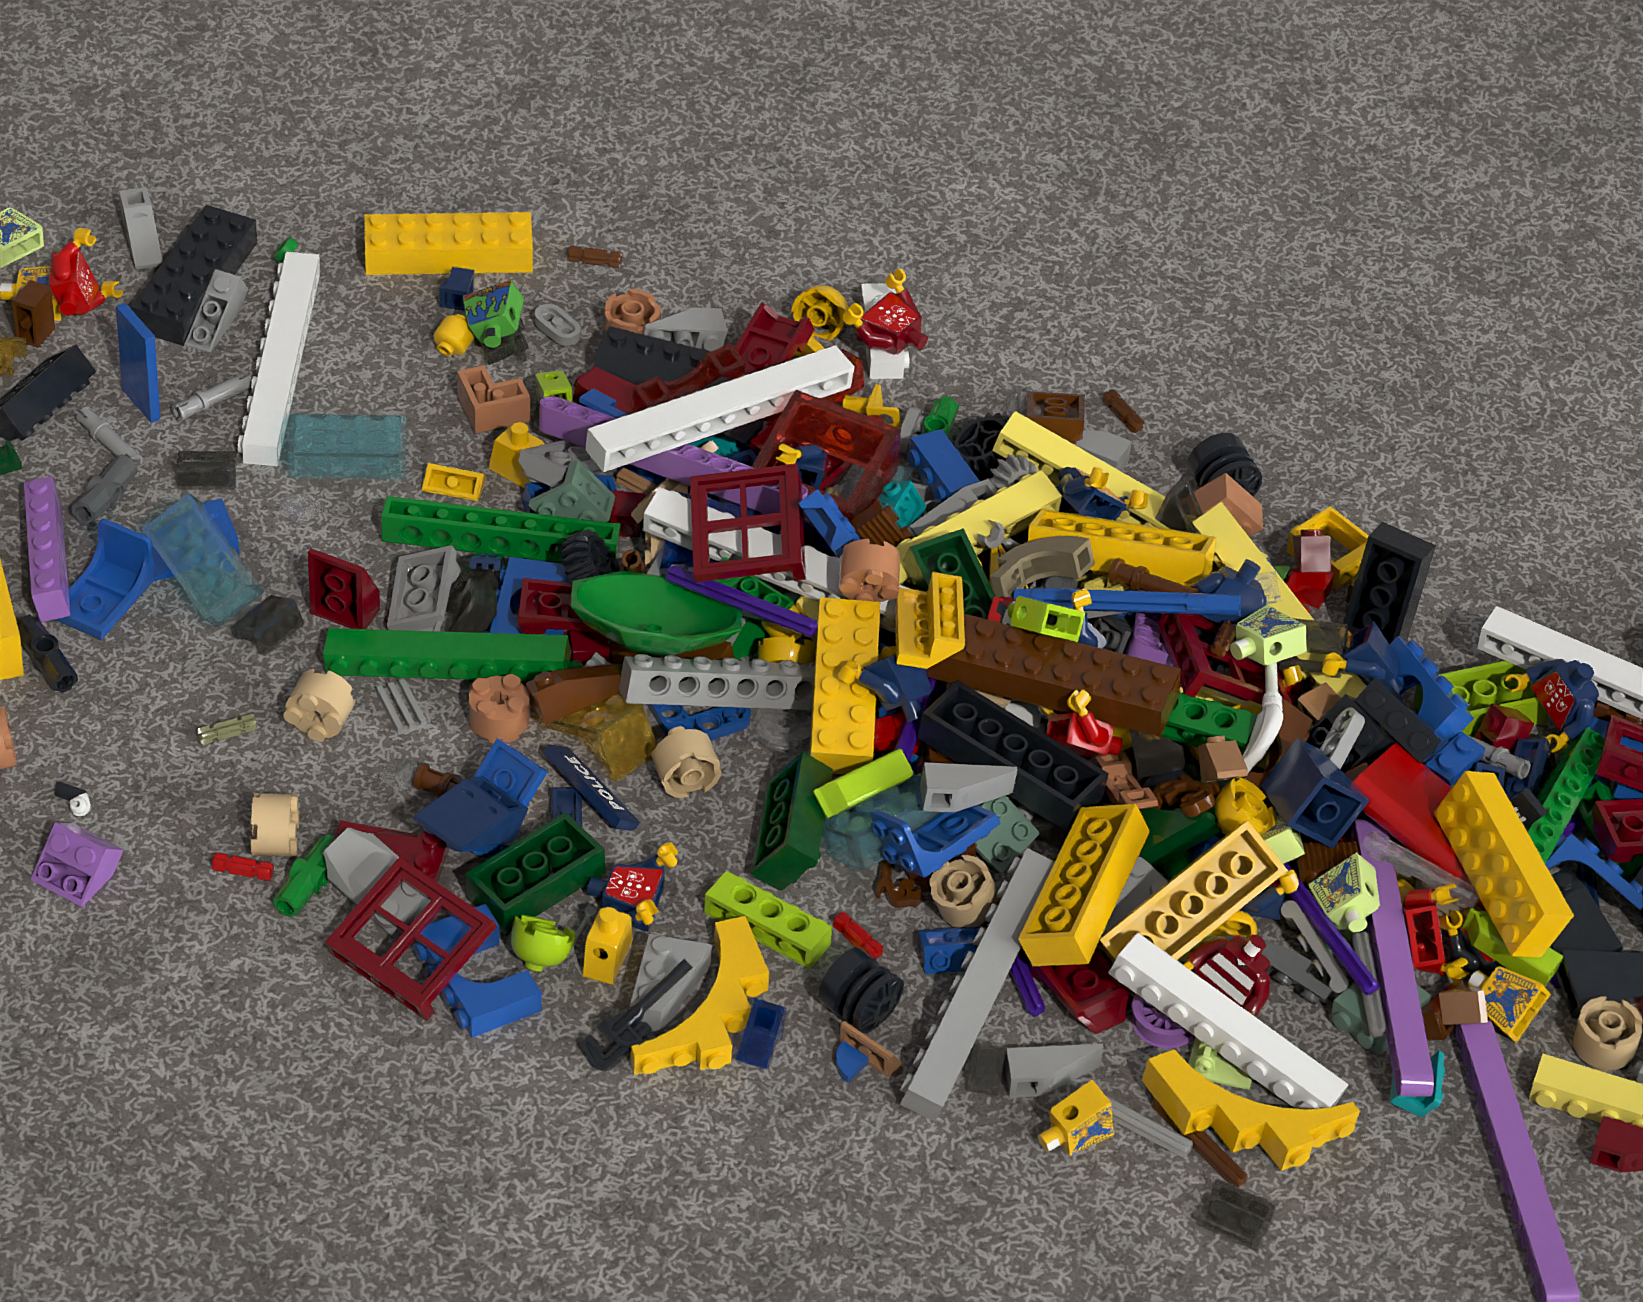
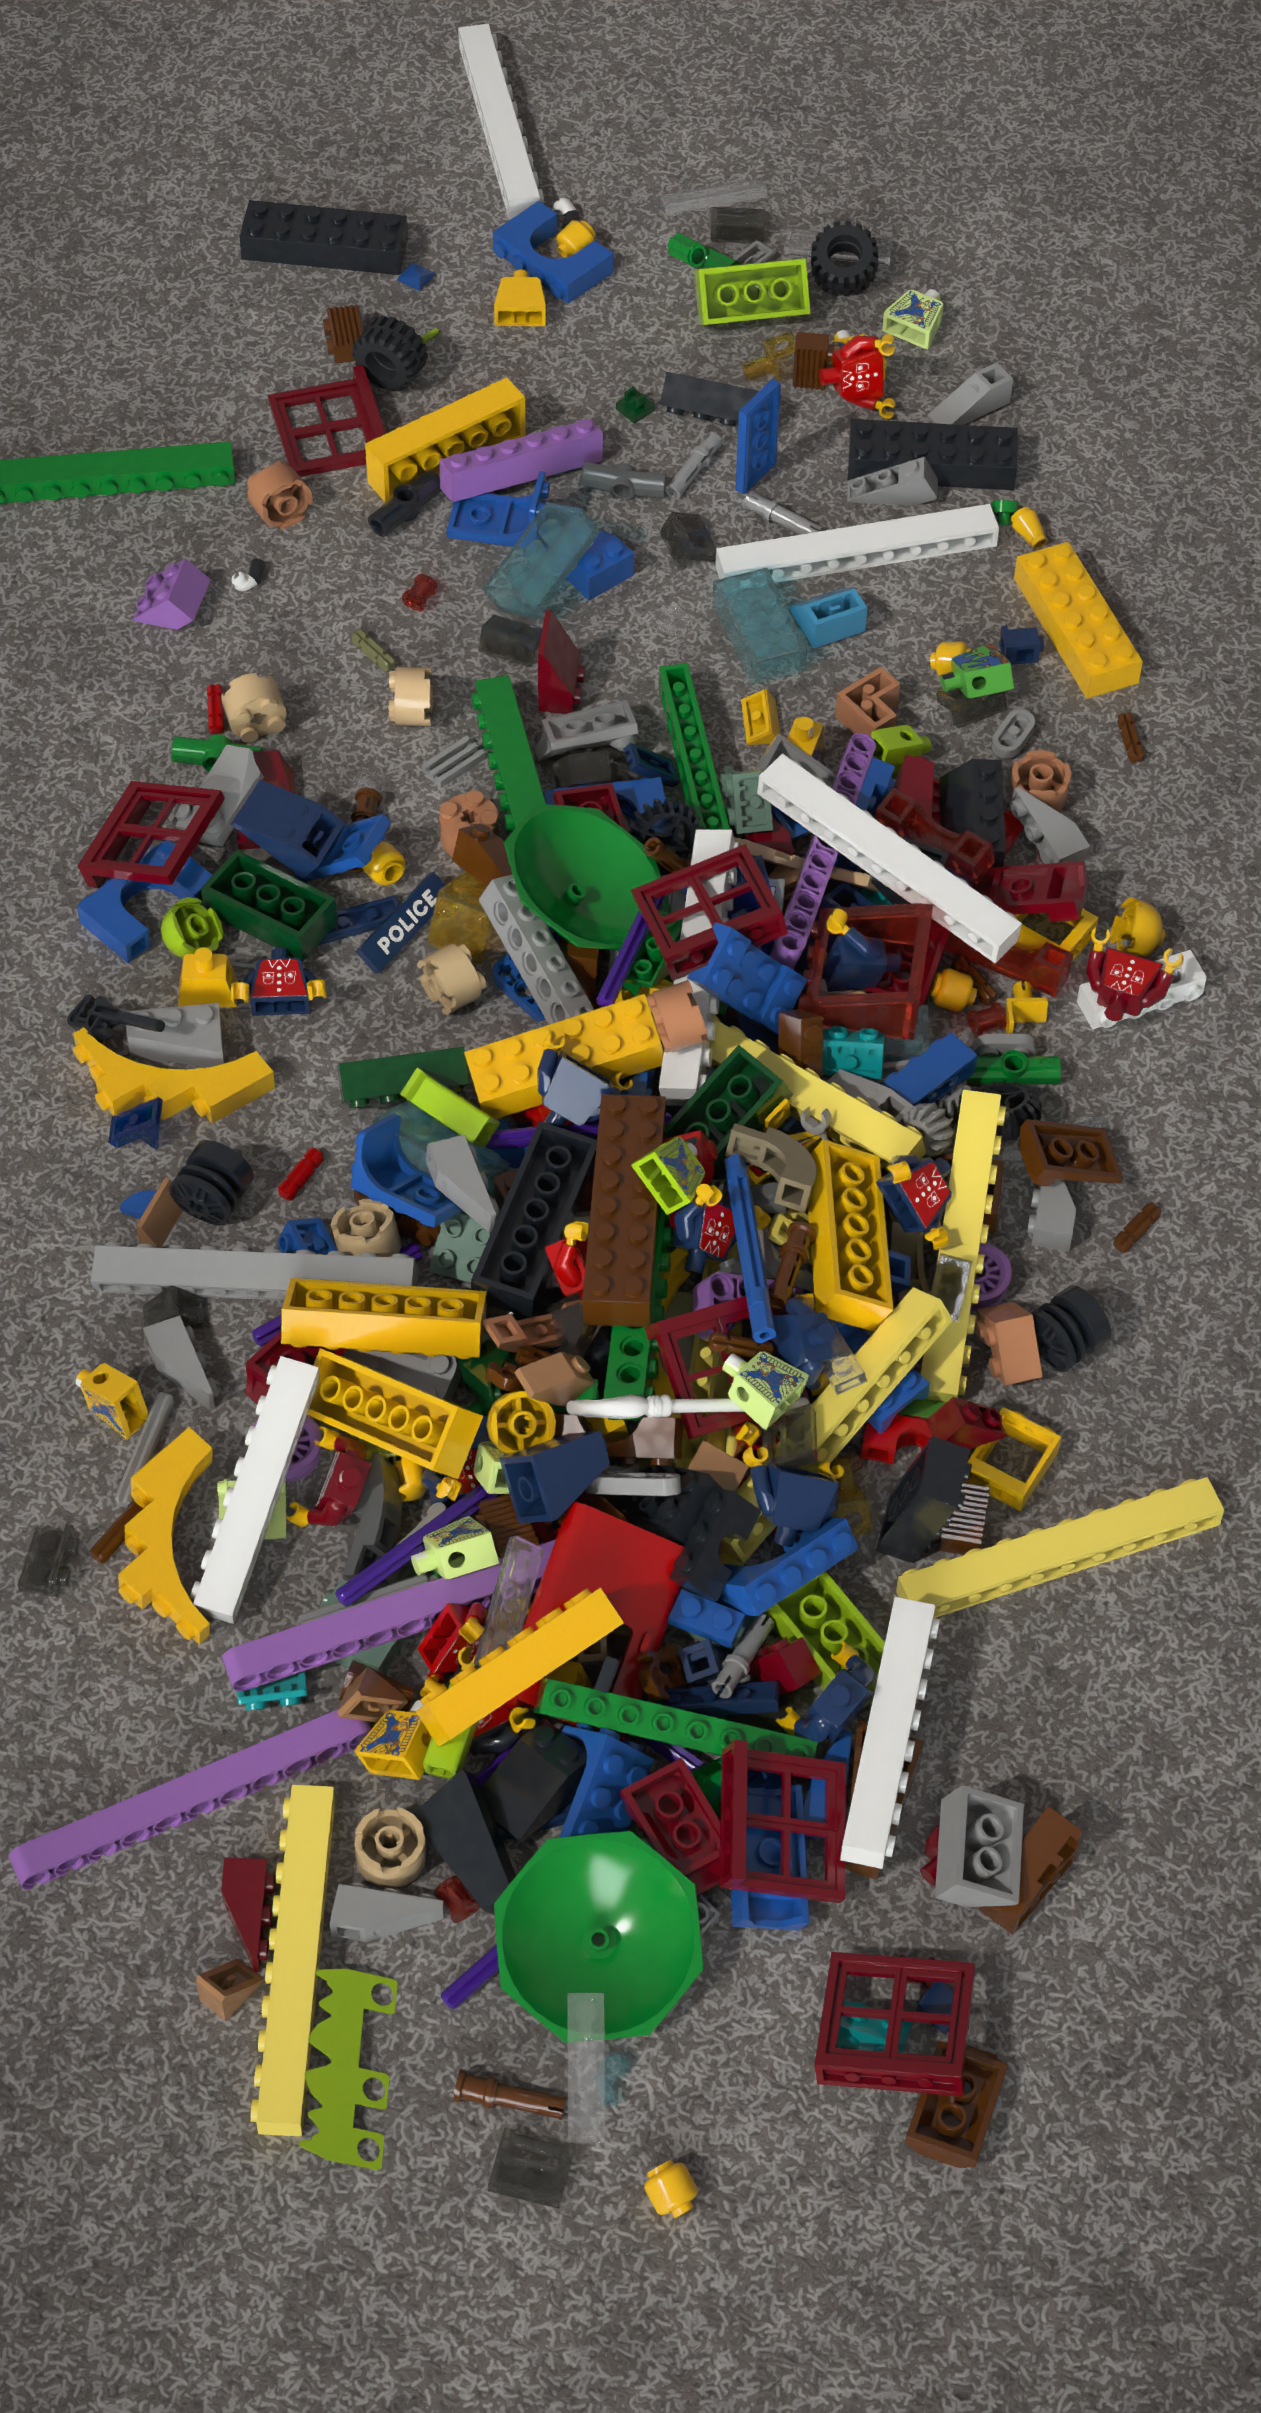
camera: 75 degrees right, 10 degrees up
lime brick [704,871,832,969] -> none
yellow slope [895,572,965,669] -> none
none -> clear red bush [402,574,438,612]
none -> dark azure slope [789,588,867,649]
none -> light yellow brick [896,1477,1224,1618]
none -> yellow cone [1011,507,1048,550]

